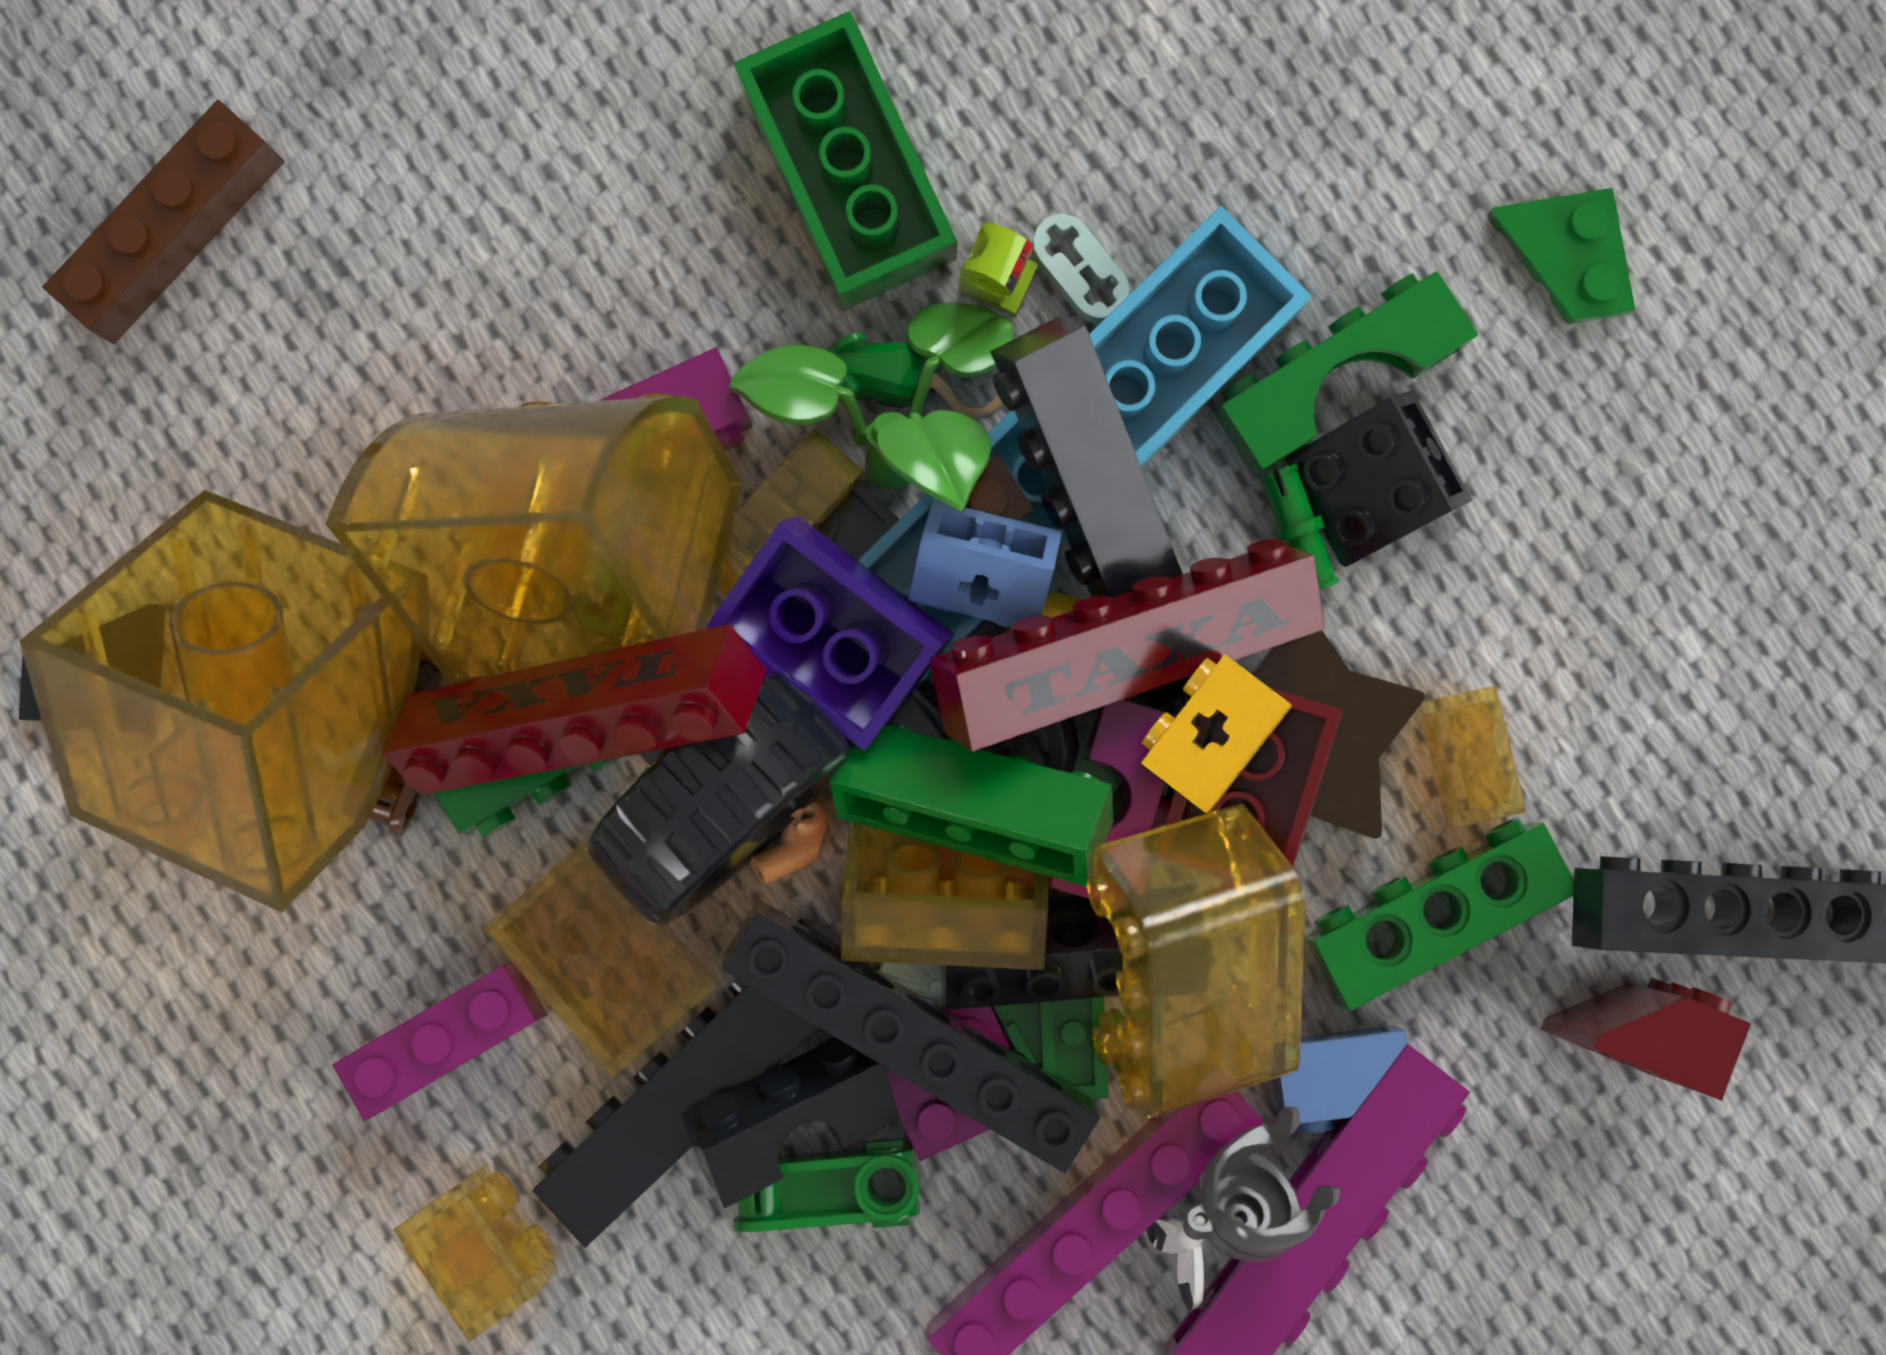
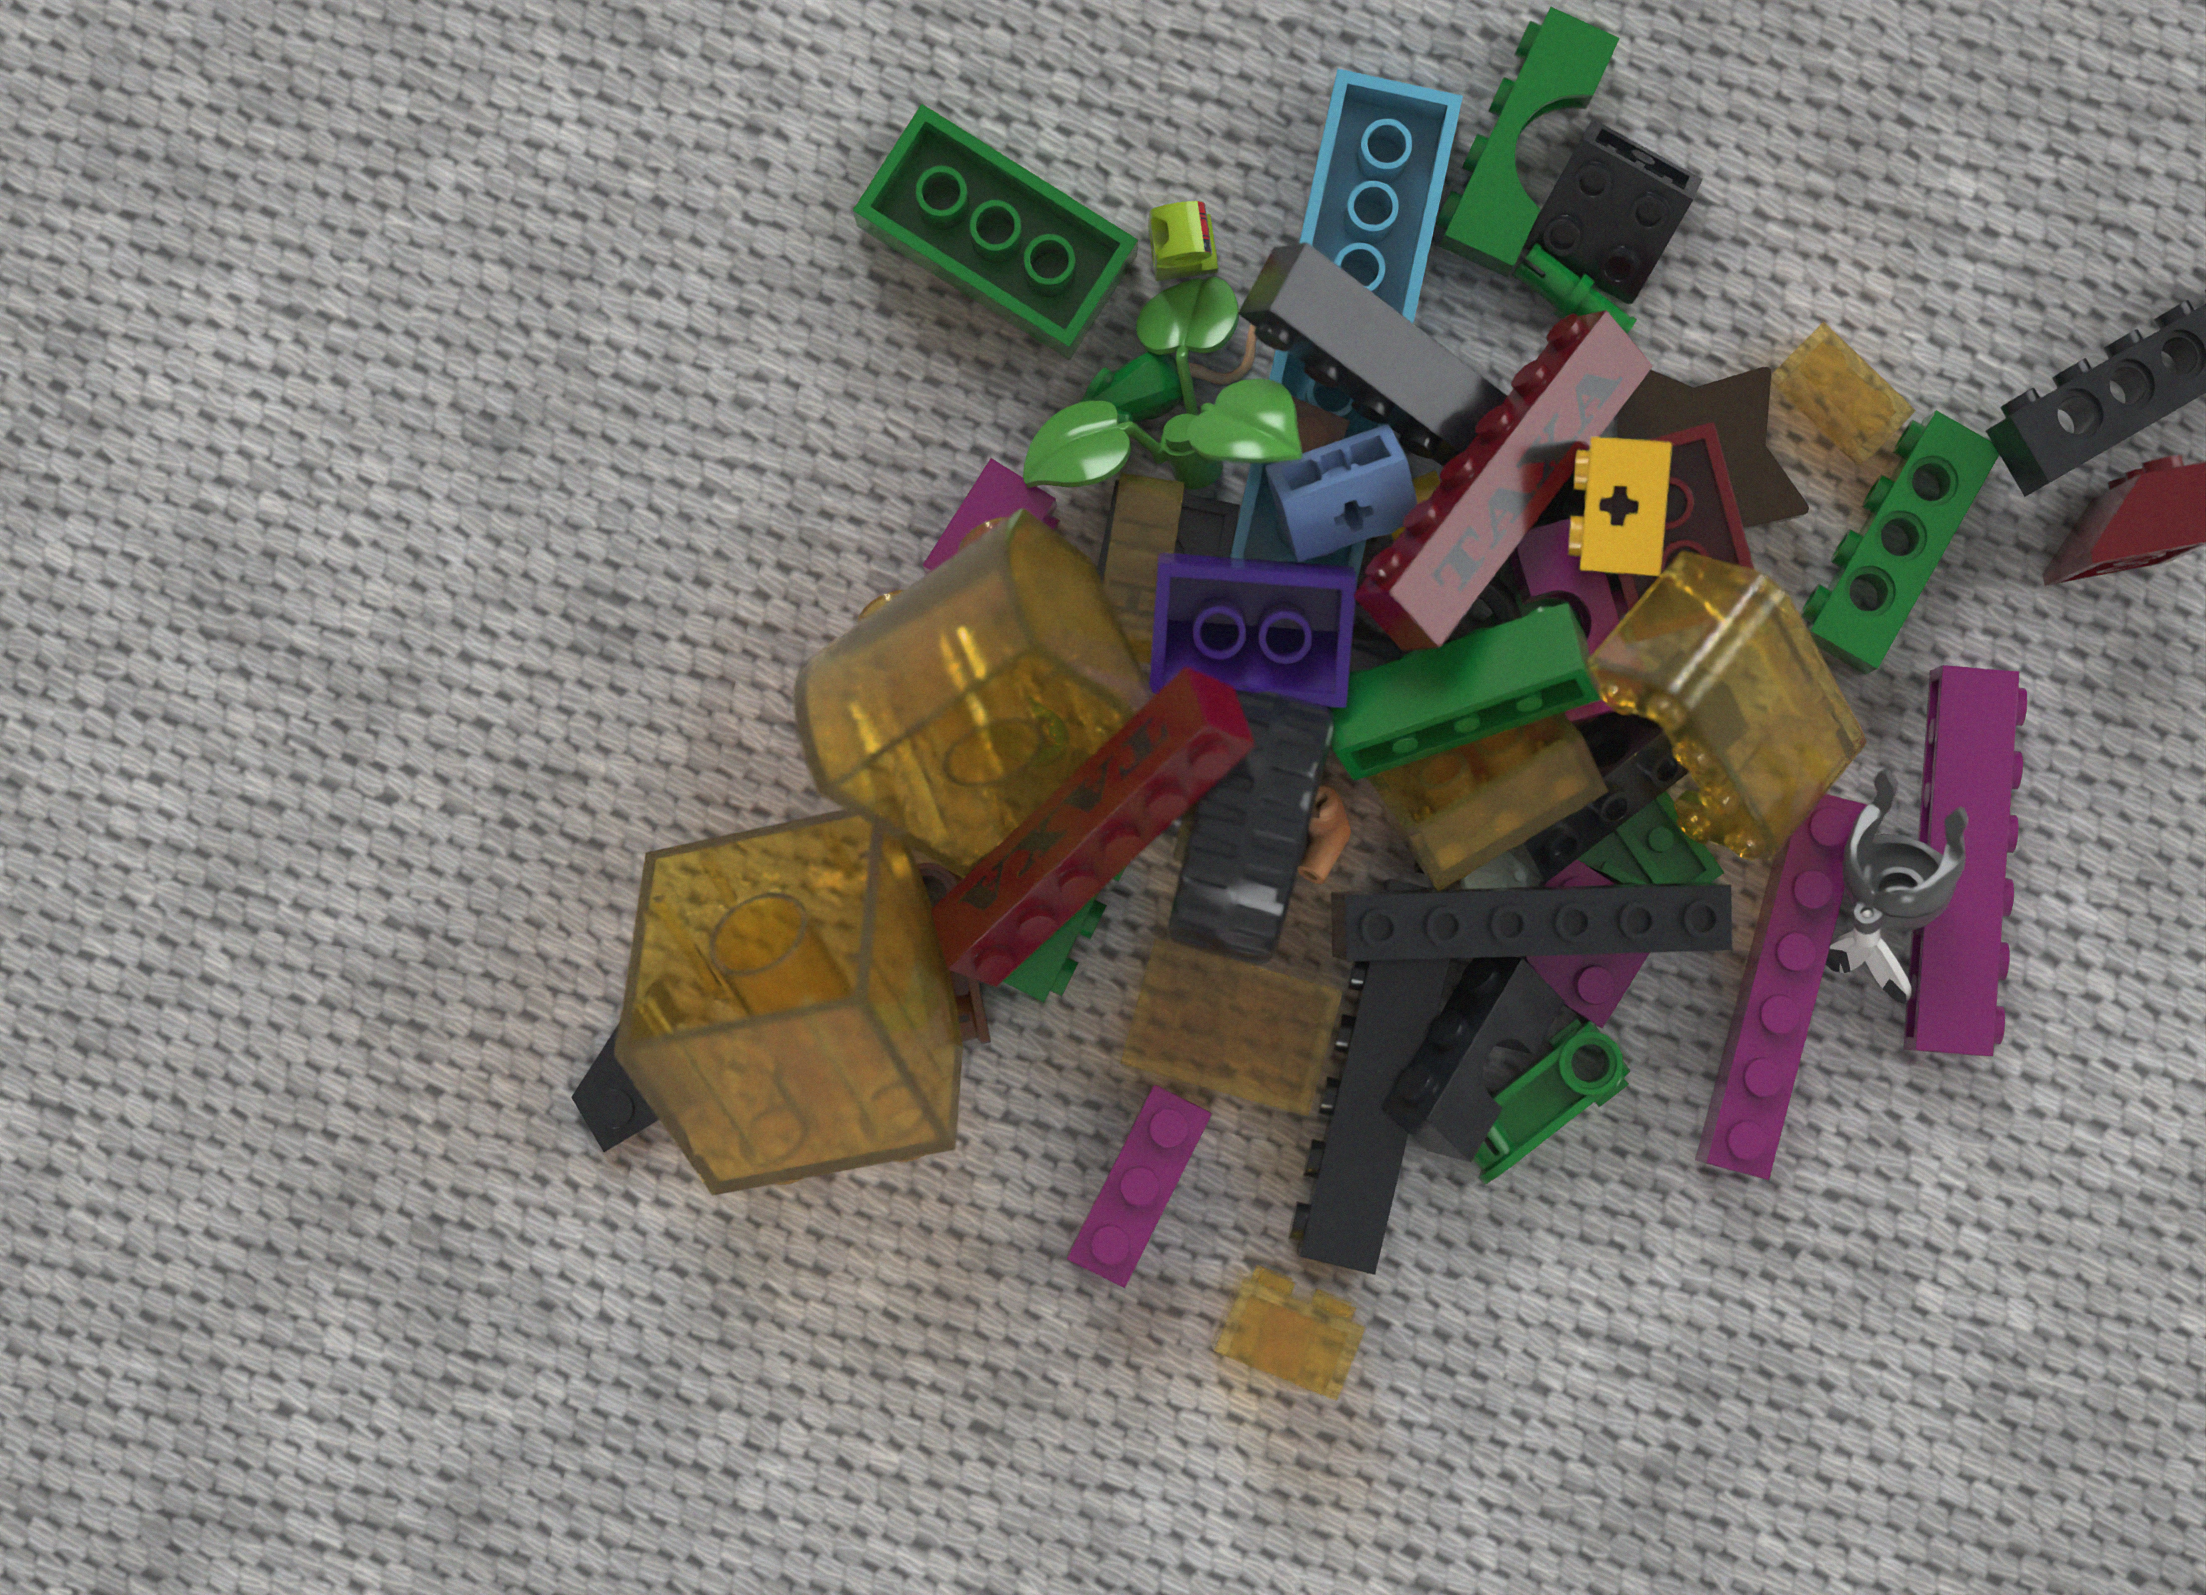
camera: 30 degrees left, 0 degrees up
reddish brown brick [42,99,285,344] -> none
light aqua beam [1033,214,1129,324] -> none
medium blue slope [1268,1025,1408,1134] -> none

